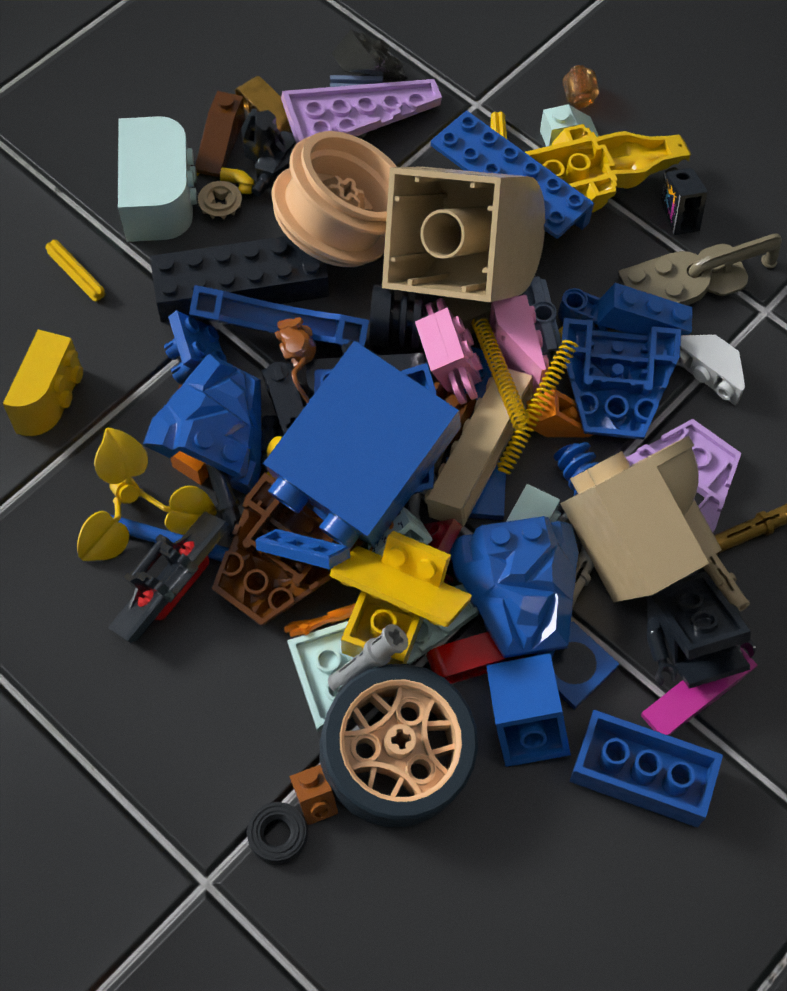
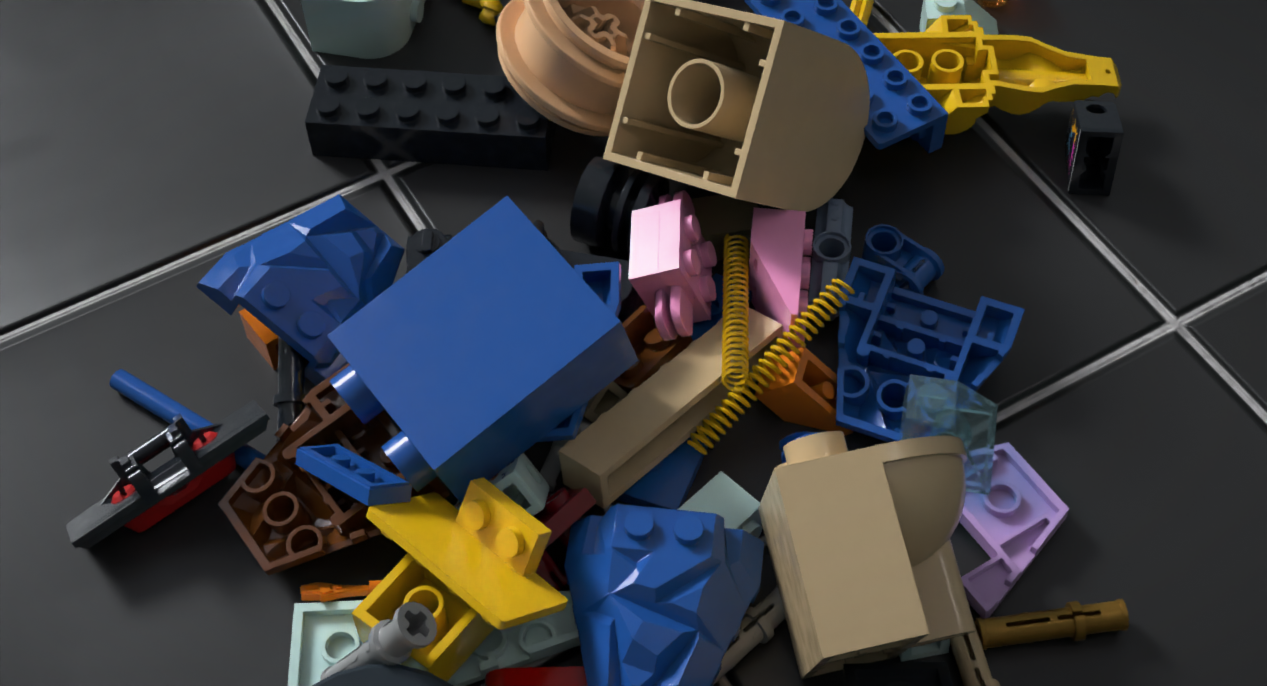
camera: 20 degrees right, 10 degrees down
yellow brick [3,329,83,436] -> none
yellow axle [45,239,106,302] -> none
yellow plant [77,428,217,561] -> none
blue plate [164,310,227,384] -> none
blue arch [189,285,369,347] -> none
tan gear [198,181,242,219] -> none
dark orange animal [275,317,316,403] -> none
blue brick [597,282,692,336] -> none
dark tan plate [618,233,782,305] -> none
white slope [676,334,745,405] -> none
none -> clear light blue slope [899,374,998,495]

